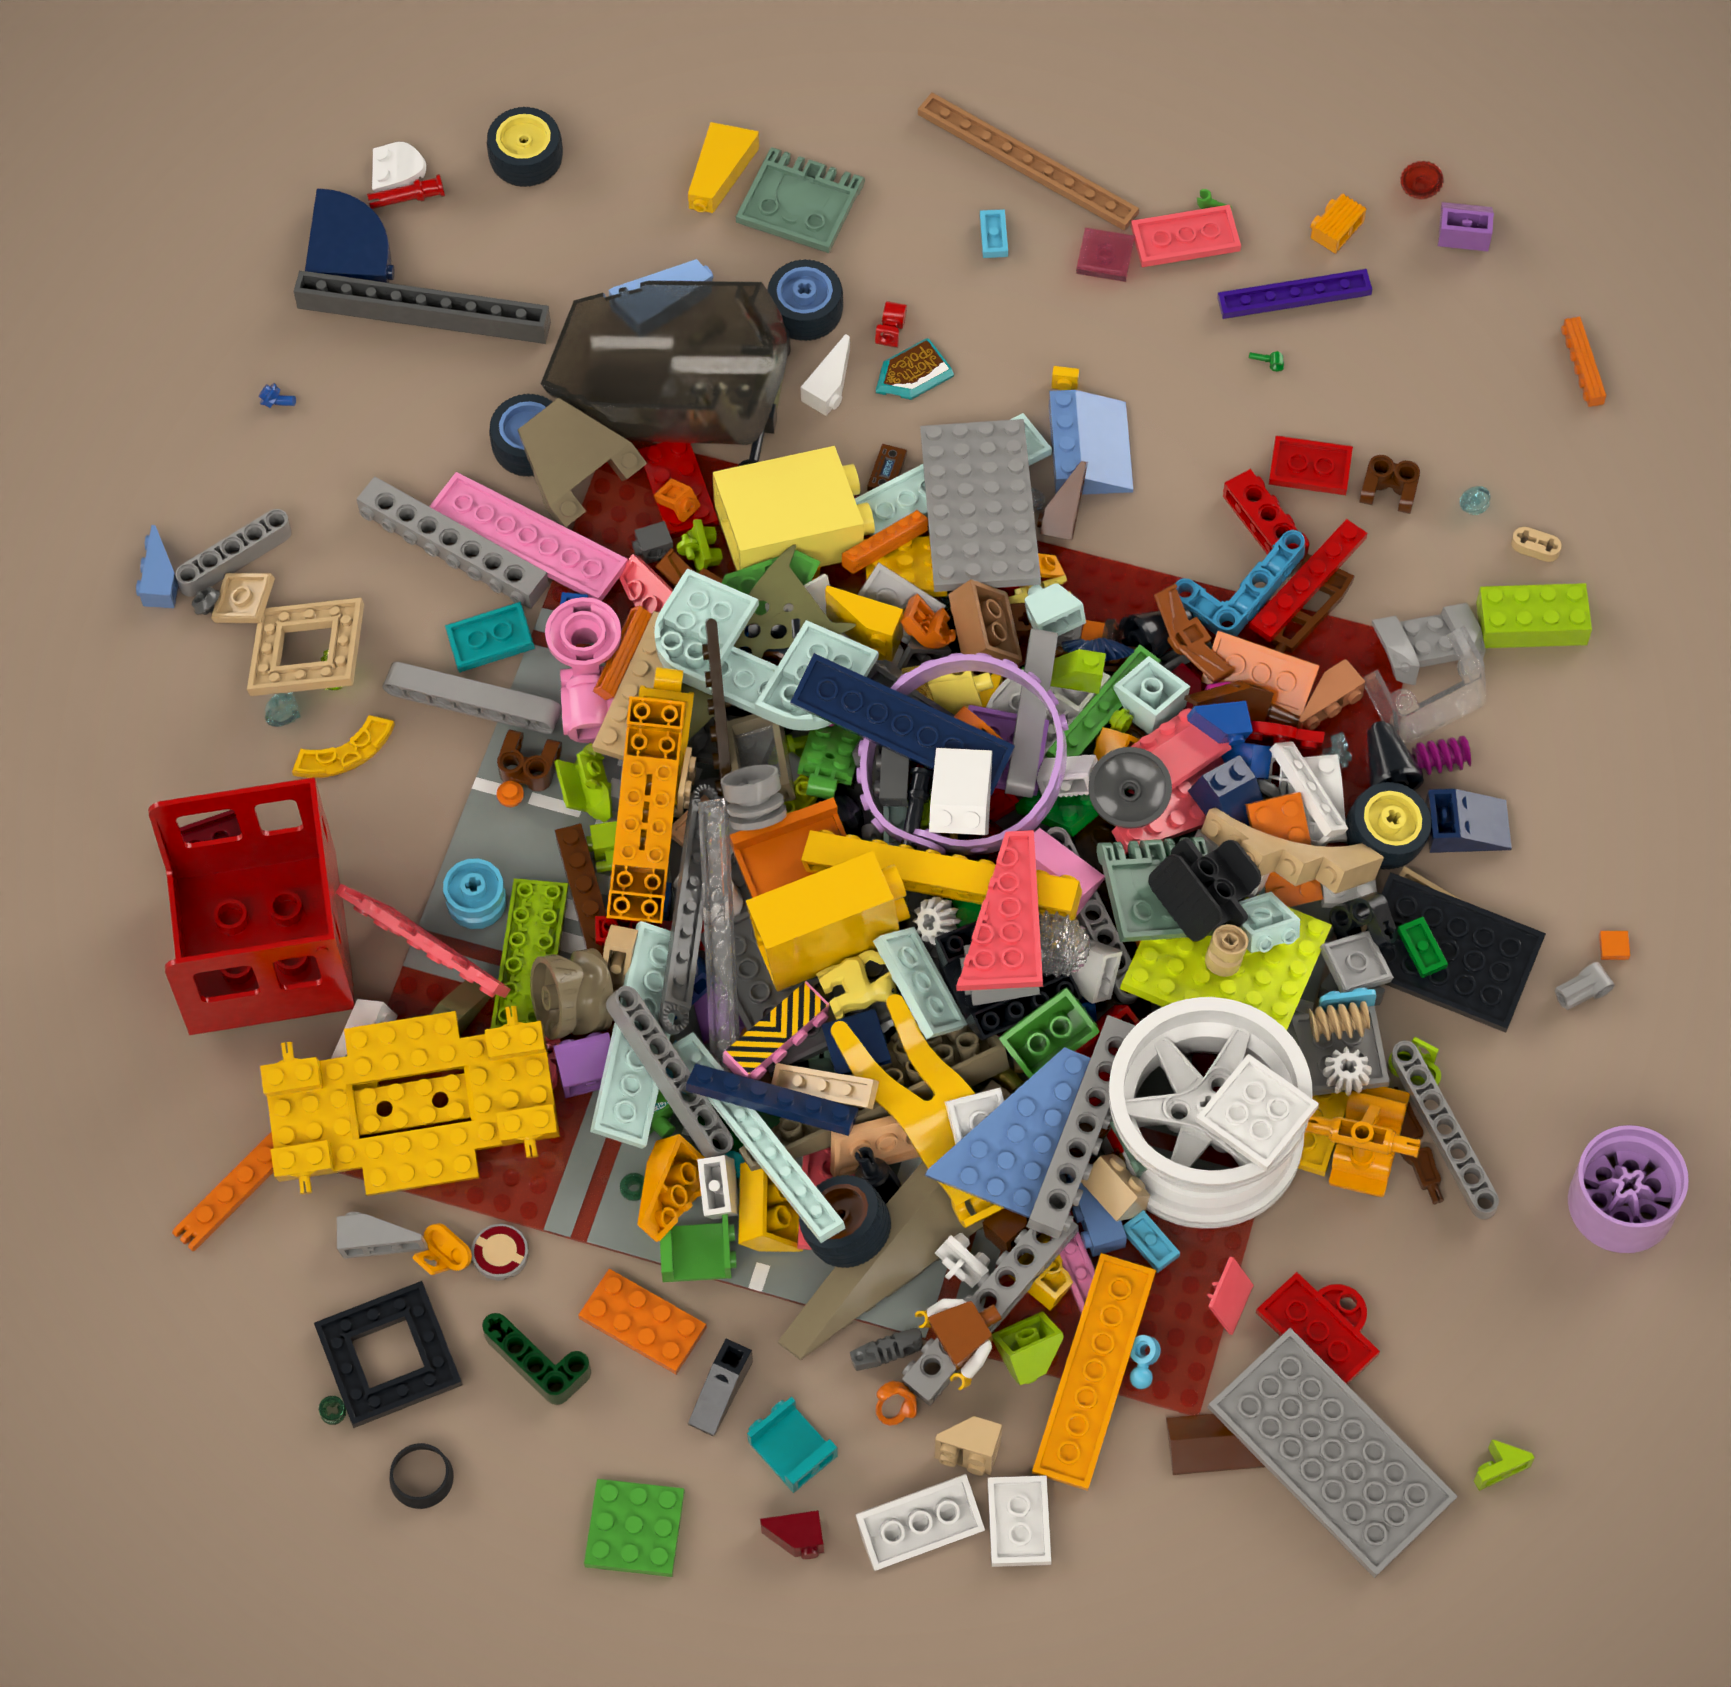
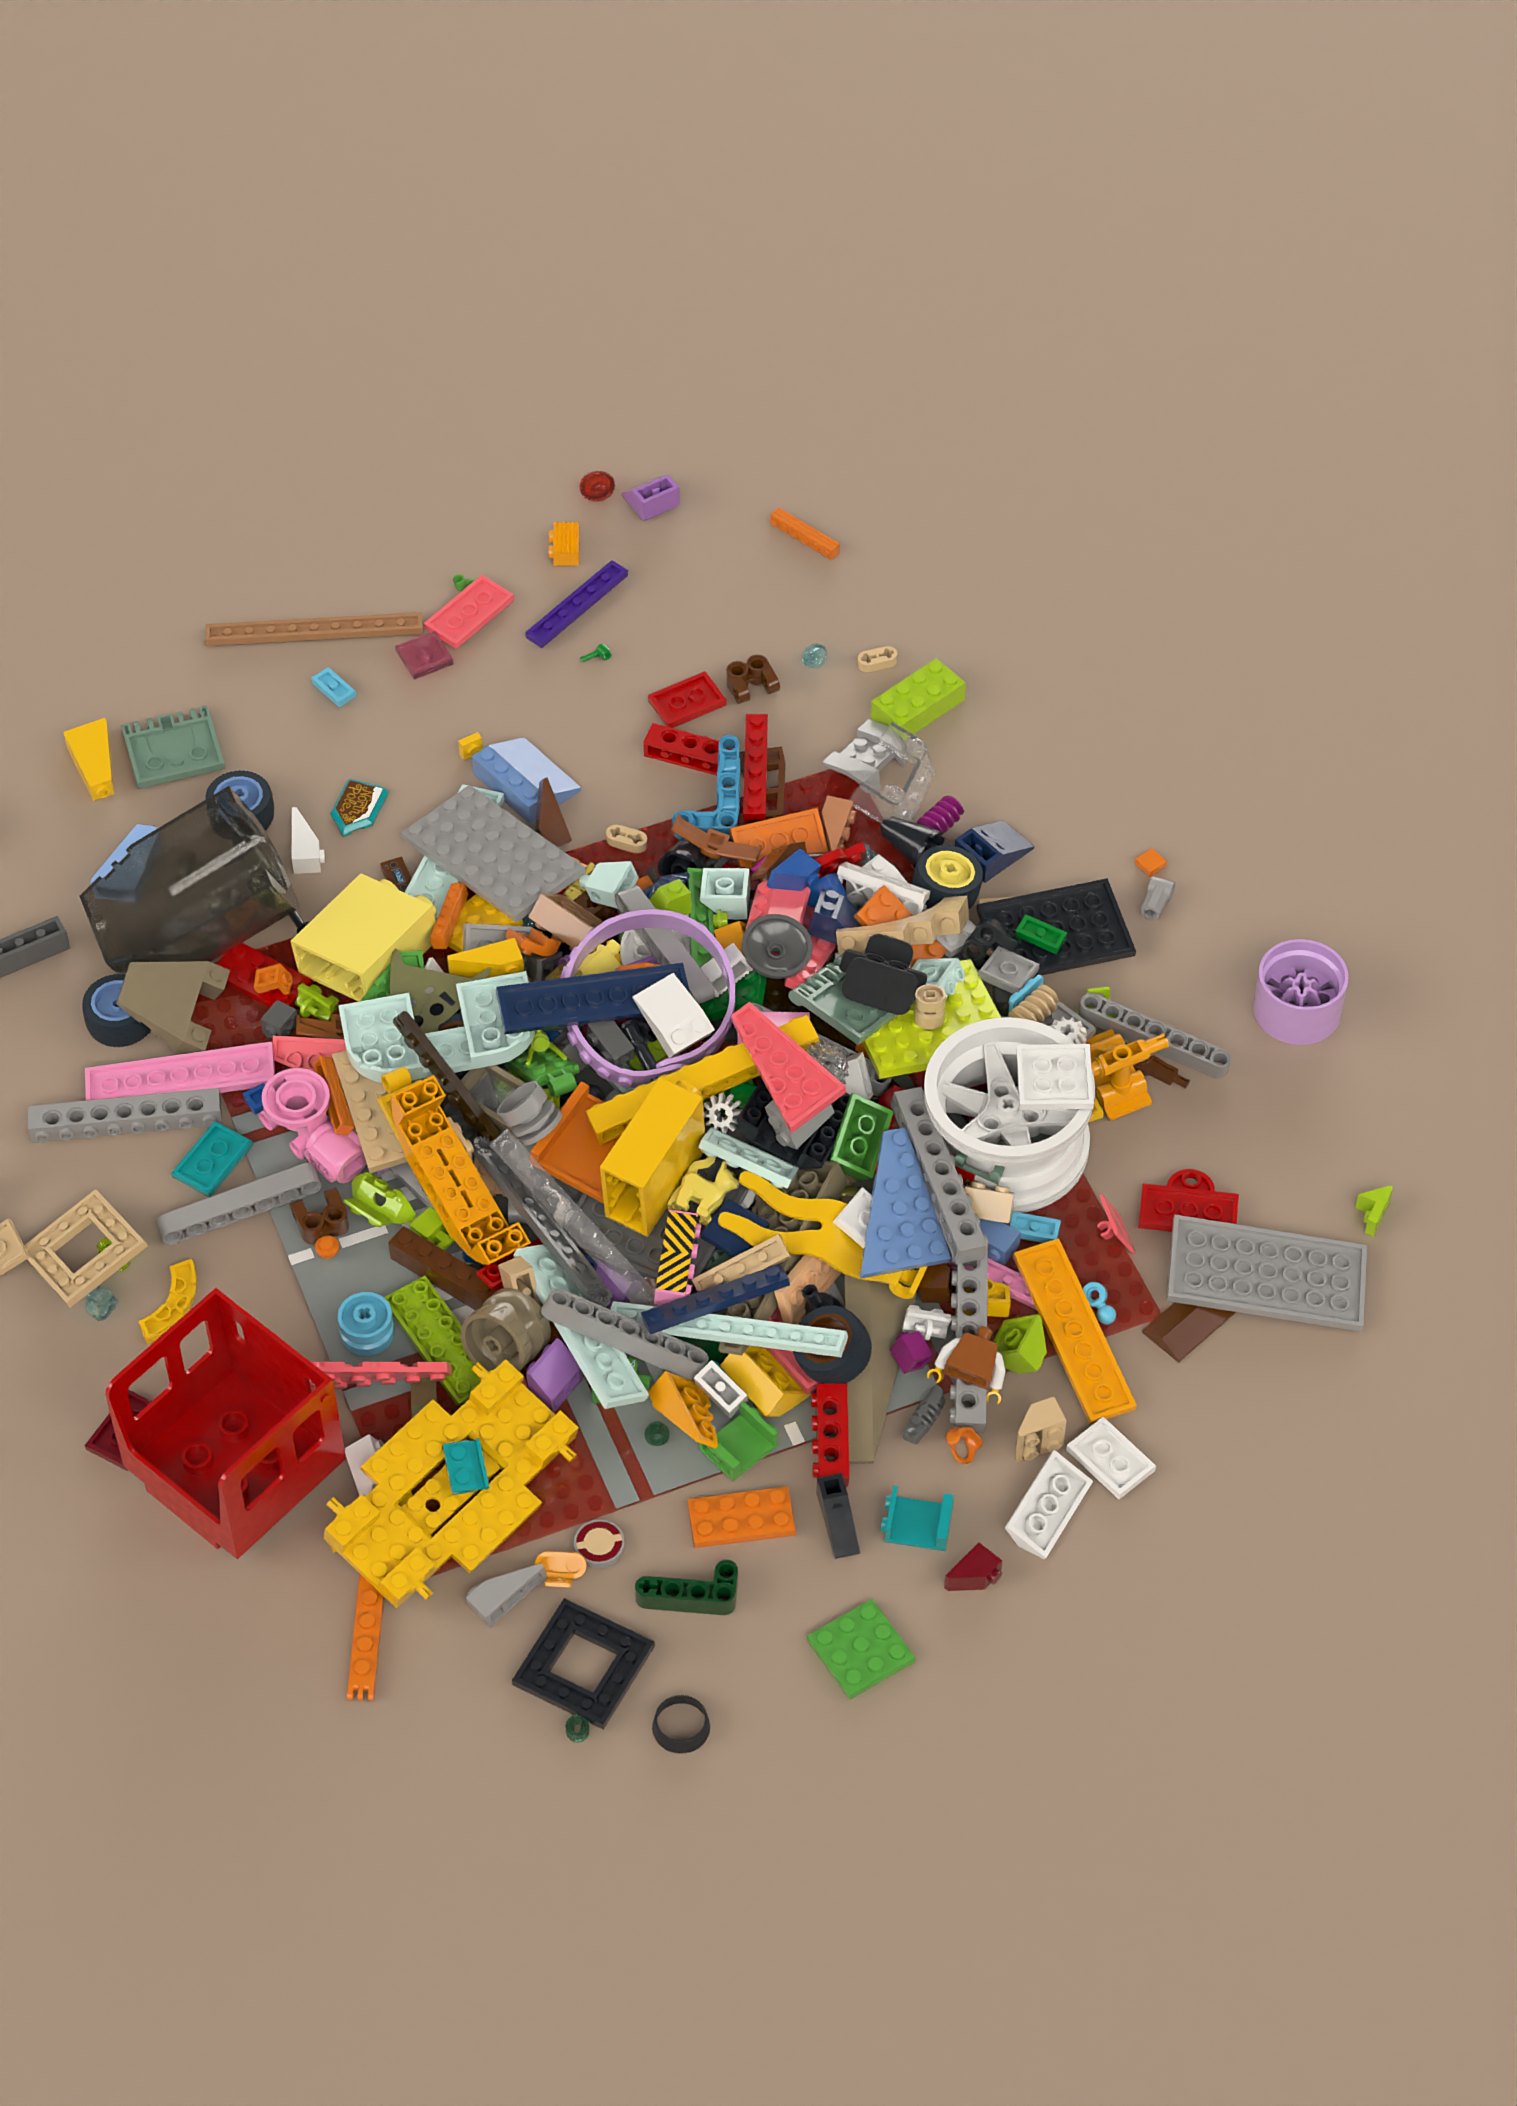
camera: 40 degrees left, 10 degrees down
red leg [875,301,907,348] -> none
none -> teal plate [442,1439,489,1495]
none -> lime plant [526,1030,567,1066]
none -> tan beam [606,824,647,853]
none -> red brick [811,1384,850,1487]
none -> magenta brick [889,1331,934,1374]

